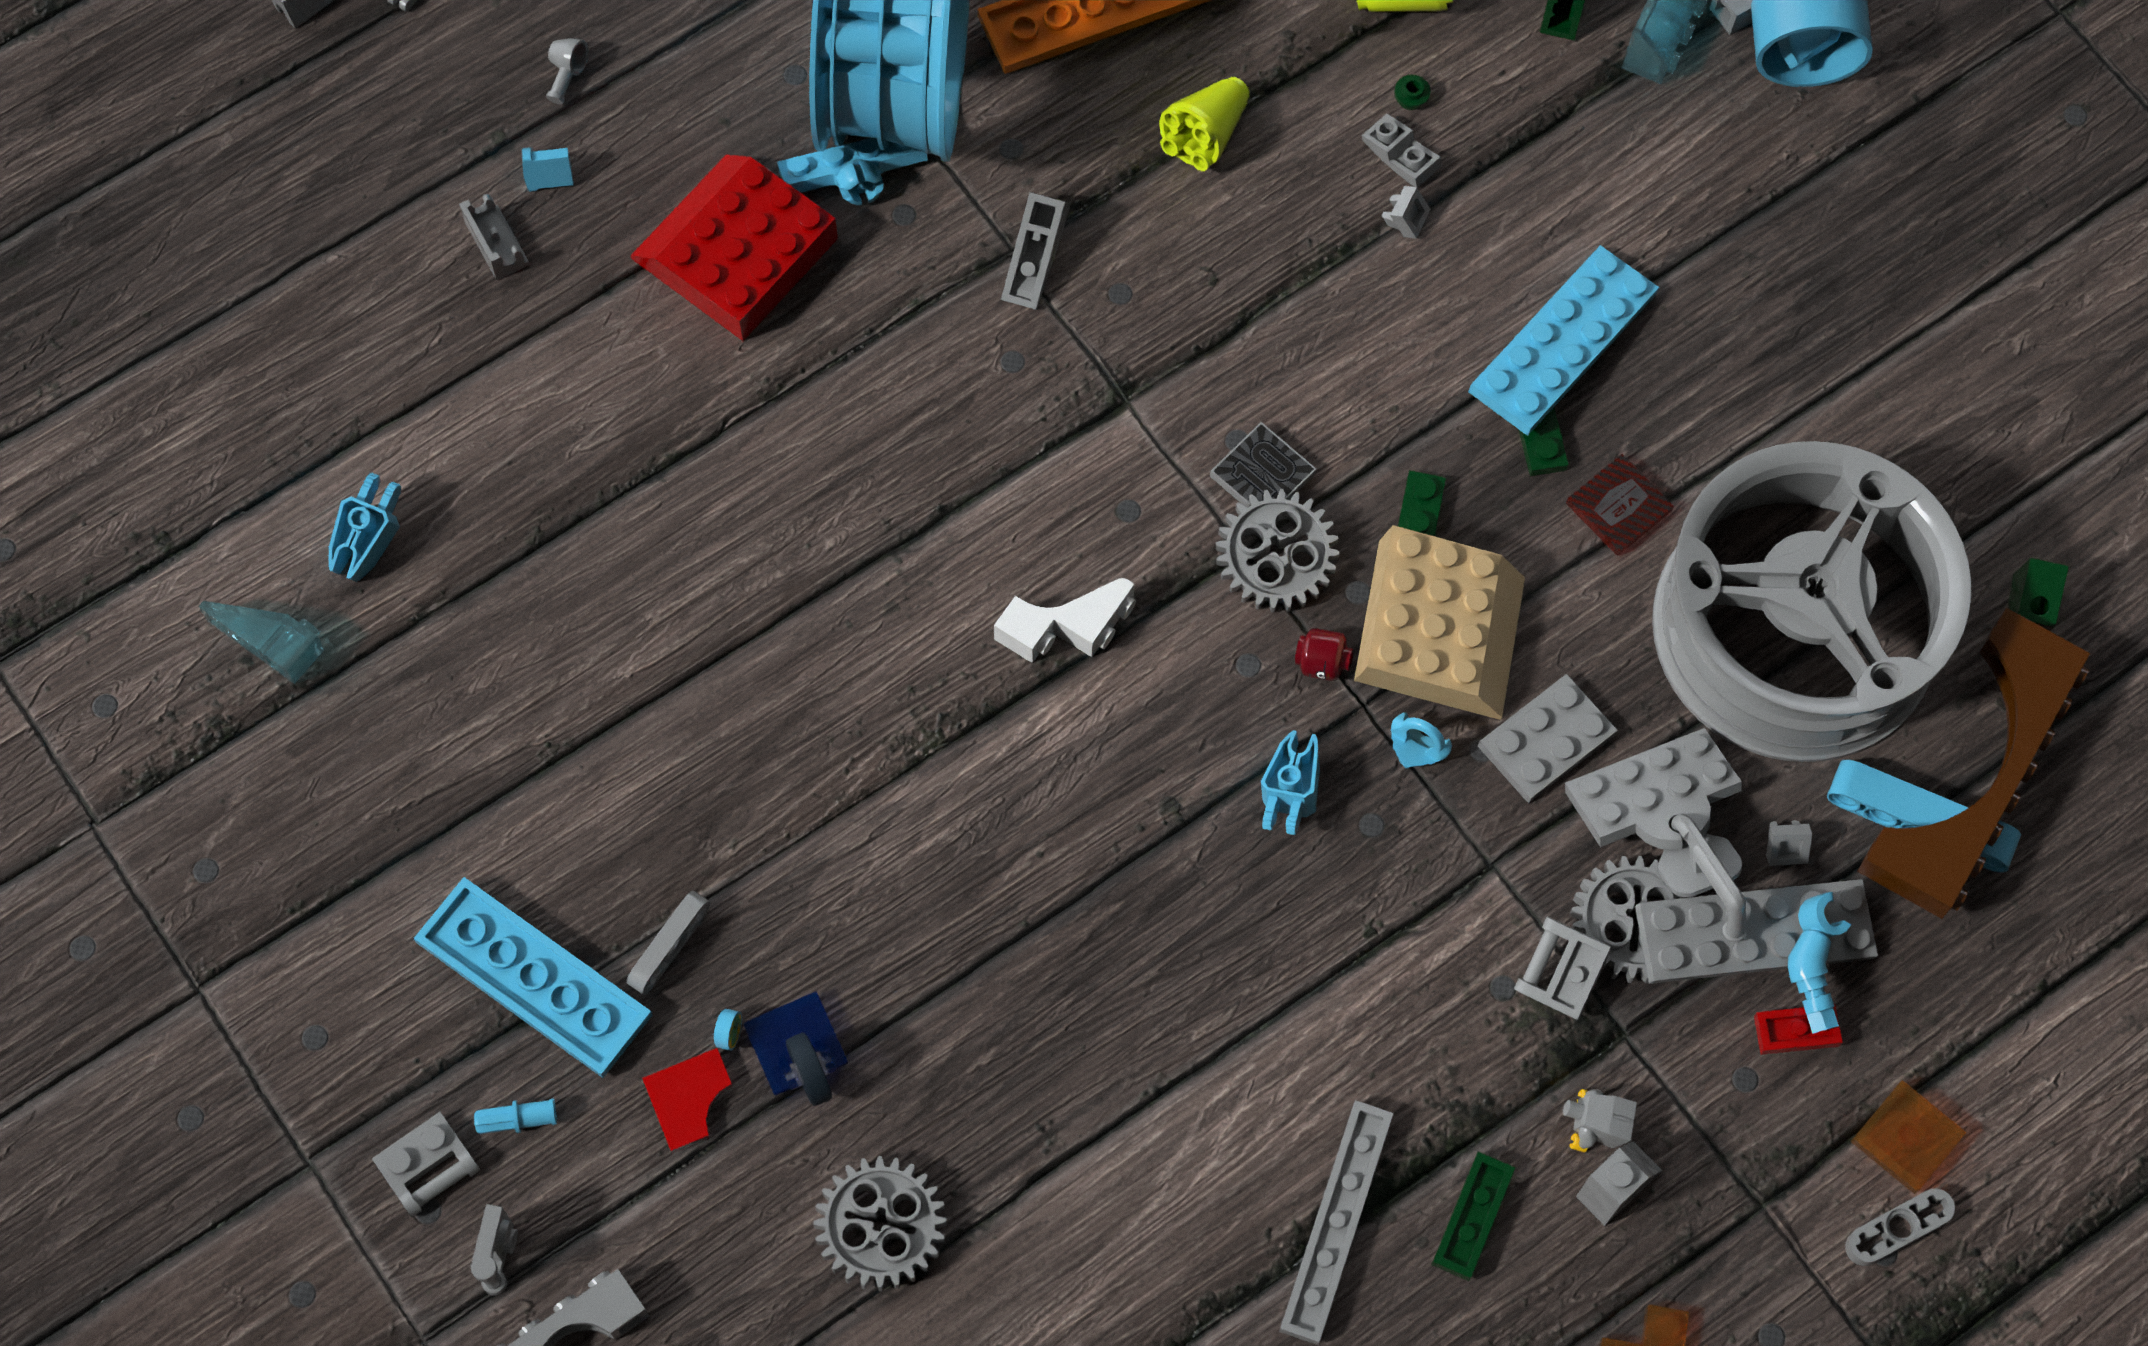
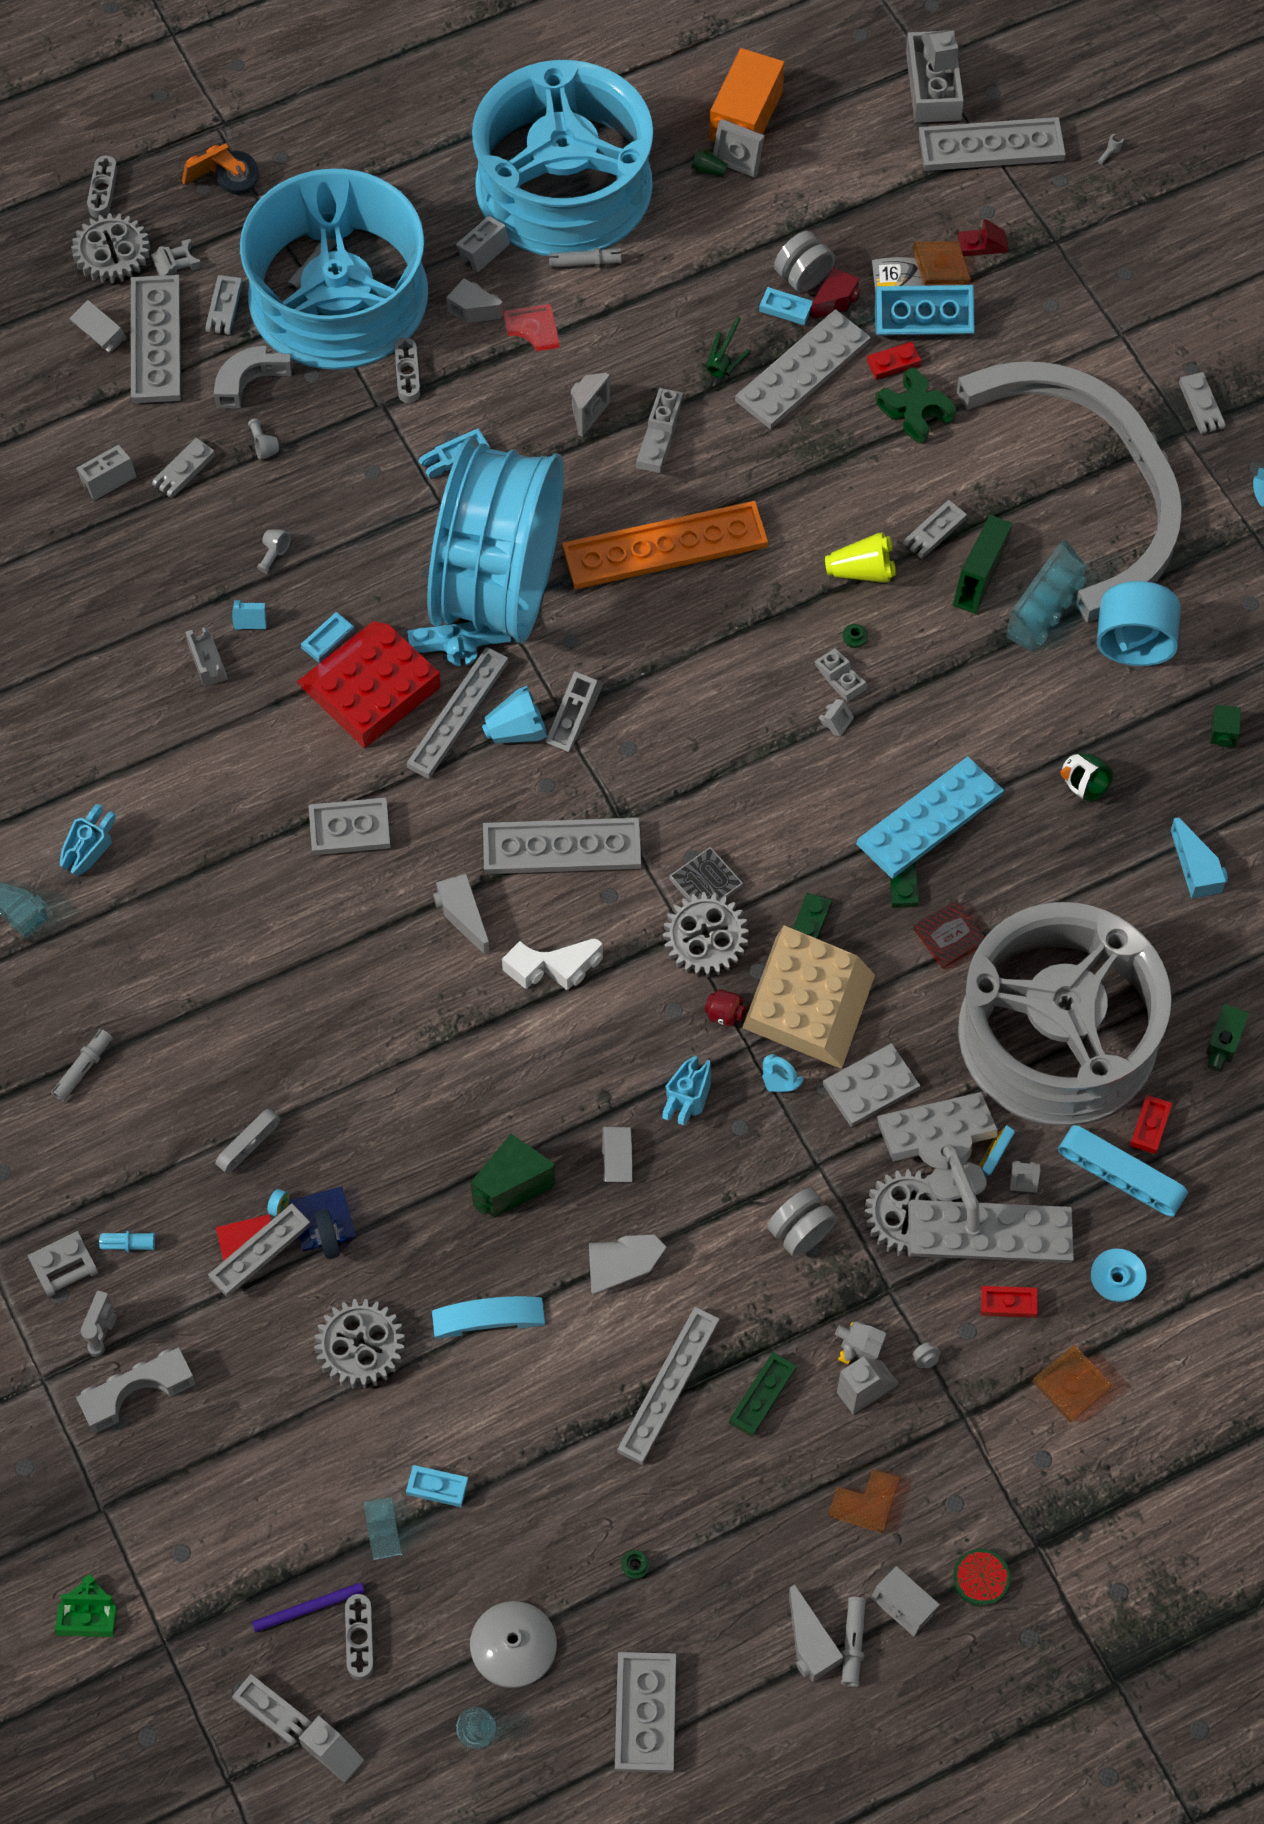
camera: 10 degrees right, 5 degrees down
medium azure plate [414,877,652,1078] -> none
neon yellow cone [1159,77,1250,171] -> none
light grey plate [1514,916,1612,1020] -> none
medium azure piece [1788,892,1851,1033] -> none
light grey beam [1845,1188,1955,1266] -> none
reddish brown arch [1857,608,2090,919] -> none
none -> light grey pin [51,1029,113,1102]
none -> light grey plate [208,1204,311,1297]
none -> medium azure tile [301,612,355,663]
none -> light grey plate [309,798,391,855]
none -> light grey plate [407,647,509,779]
none -> medium azure slope [432,1296,545,1339]
none -> light grey slope [433,874,490,955]
none -> dark green slope [471,1134,556,1218]
none -> medium azure cone [482,686,548,743]
none -> light grey plate [483,818,641,874]
none -> light grey panel [589,1235,666,1295]
none -> light grey slope [602,1127,632,1182]
none -> light grey wheel [767,1188,838,1257]
none -> light grey plate [913,1342,940,1368]
none -> medium azure tile [978,1126,1015,1178]
none -> dark green piece [1060,752,1113,802]
none -> medium azure dish [1091,1249,1146,1302]
none -> red plate [1130,1095,1172,1154]
none -> medium azure slope [1171,818,1228,899]
none -> dark green brick [1210,705,1241,747]

